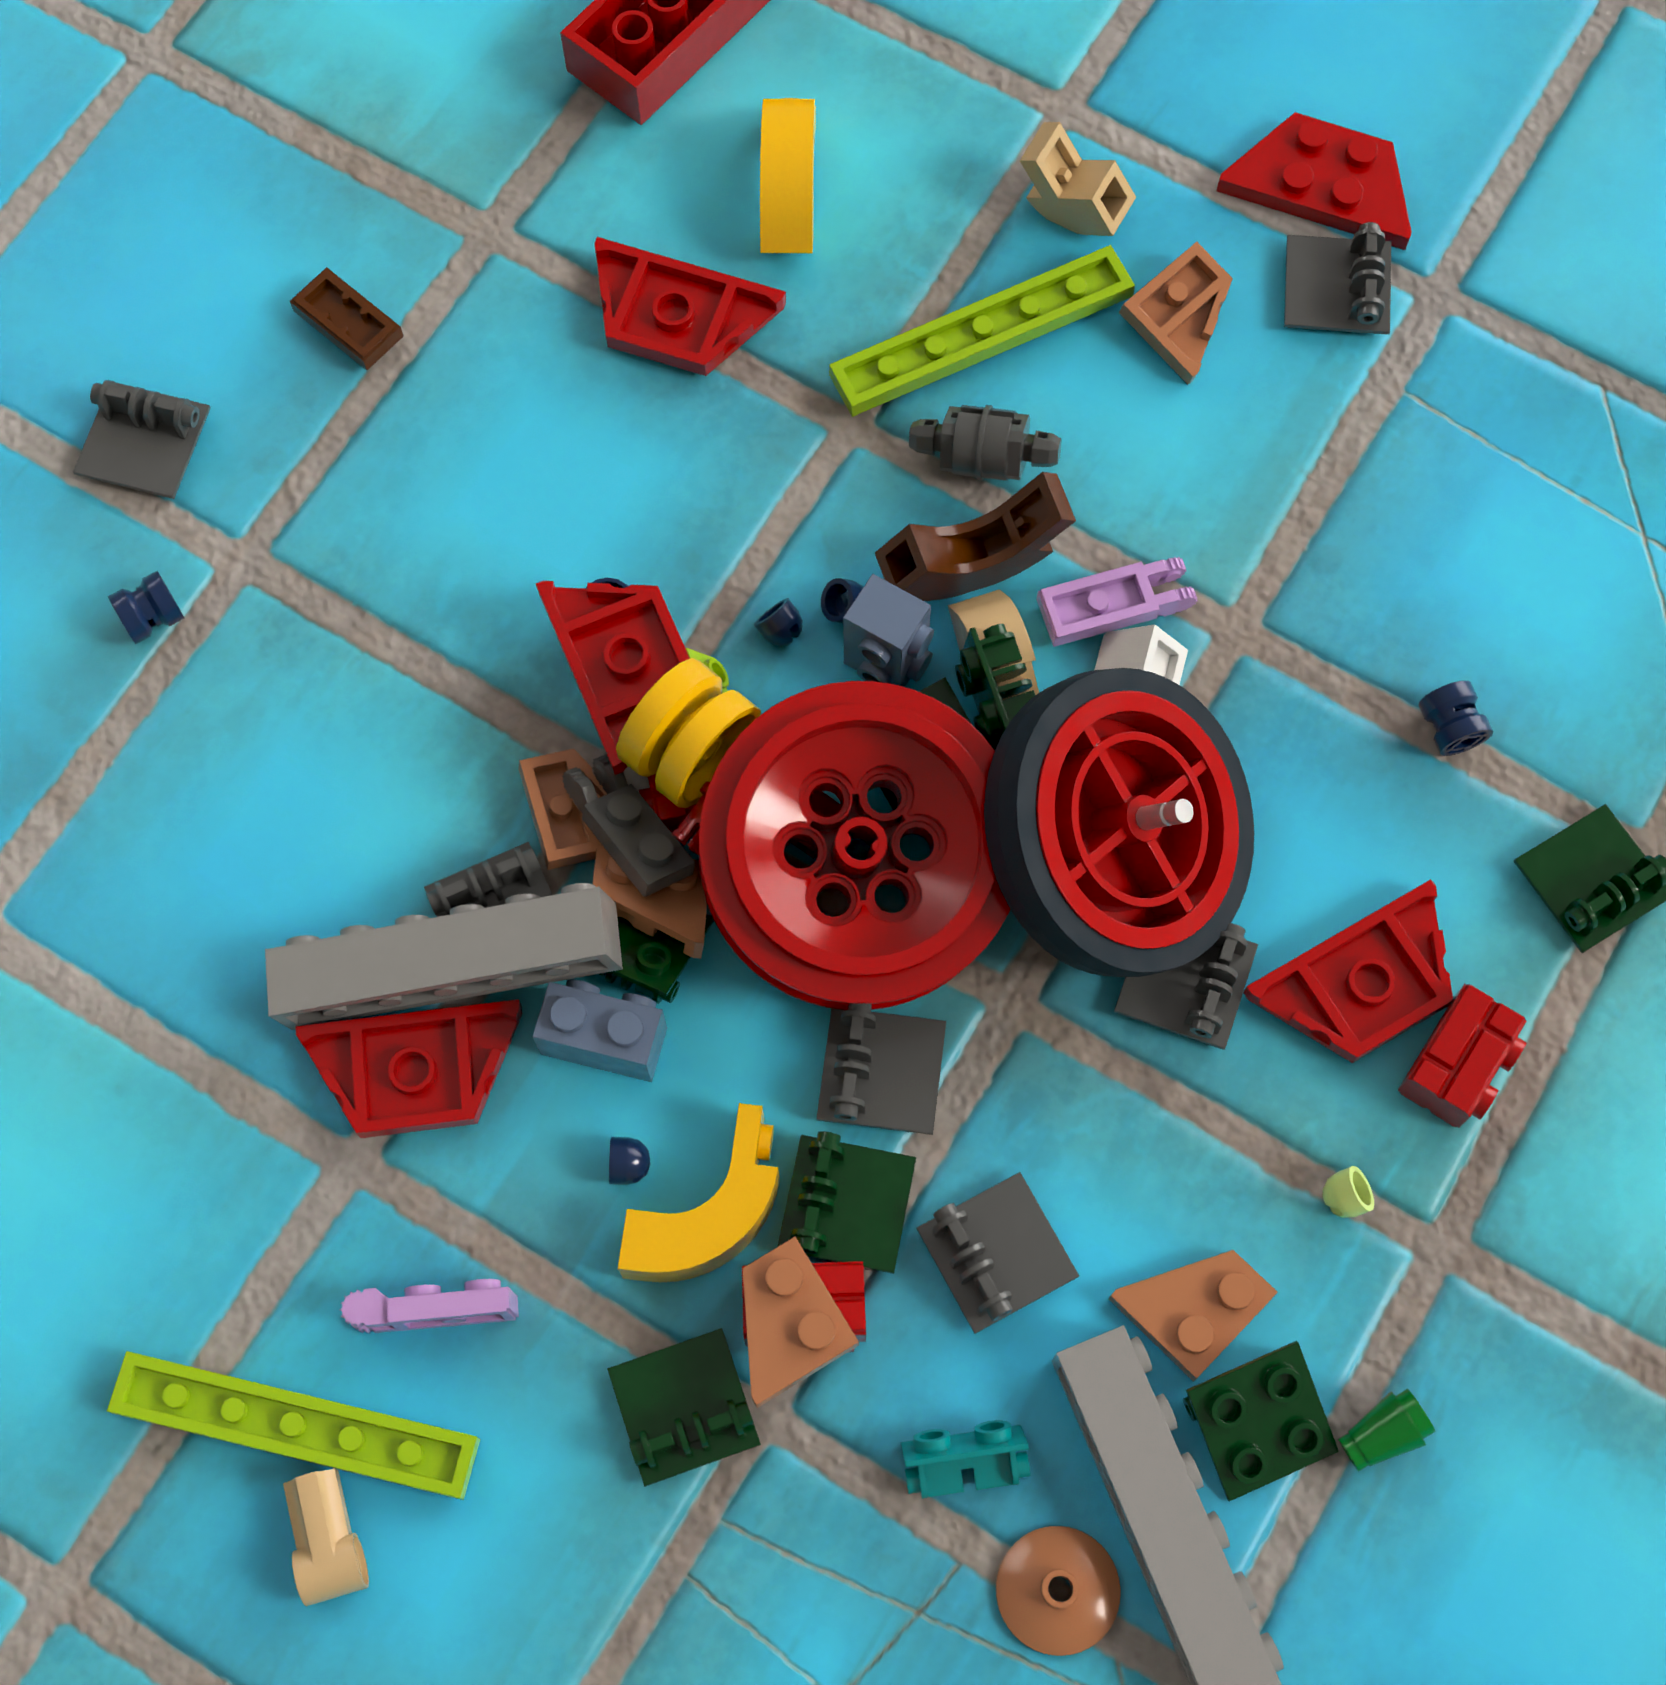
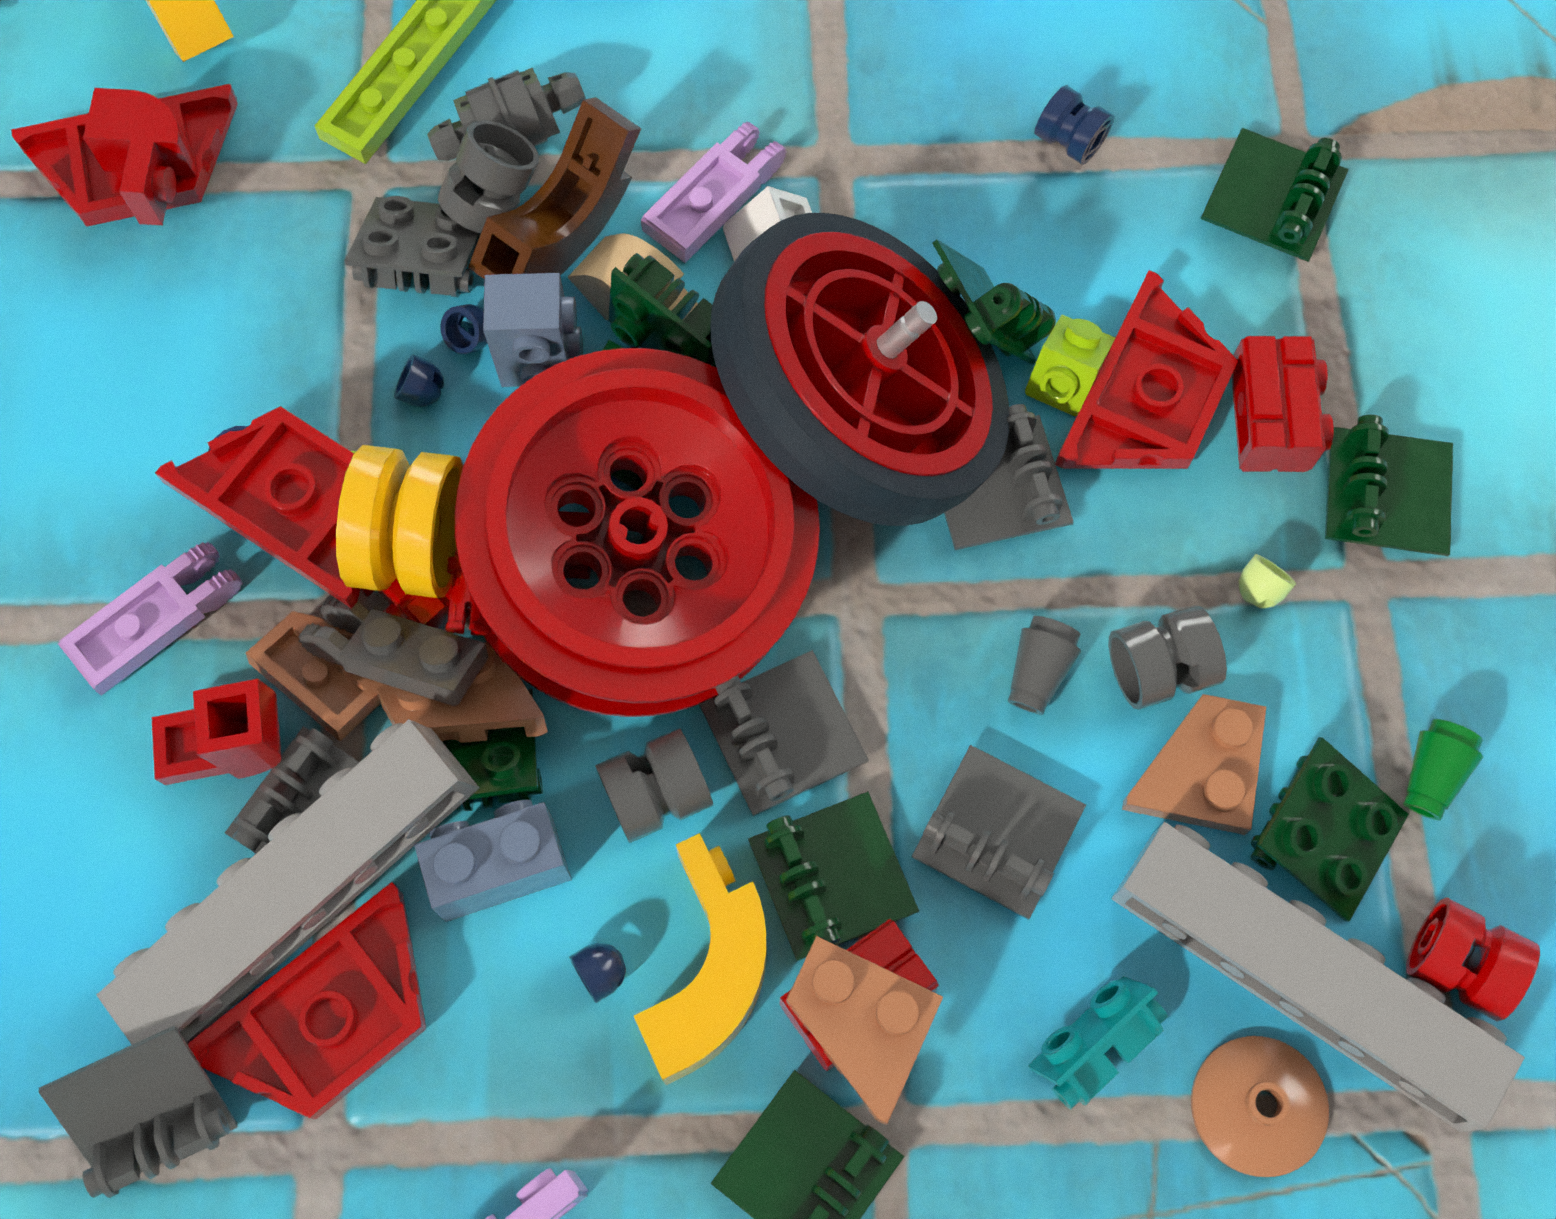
camera: 35 degrees left, 0 degrees up
none -> dark grey hinge [38,1025,238,1198]
none -> lavender hinge [58,542,243,696]
none -> red brick [83,88,197,226]
none -> red brick [151,678,282,785]
none -> dark grey hinge [344,196,481,297]
none -> dark grey wheel [438,120,539,233]
none -> dark grey wheel [595,728,714,843]
none -> dark green hinge [932,239,1056,365]
none -> dark grey cone [1007,616,1081,715]
none -> lime bracket [1025,315,1116,416]
none -> dark grey wheel [1108,605,1227,710]
none -> dark green hinge [1325,415,1453,556]
none -> red wheel [1406,897,1540,1022]

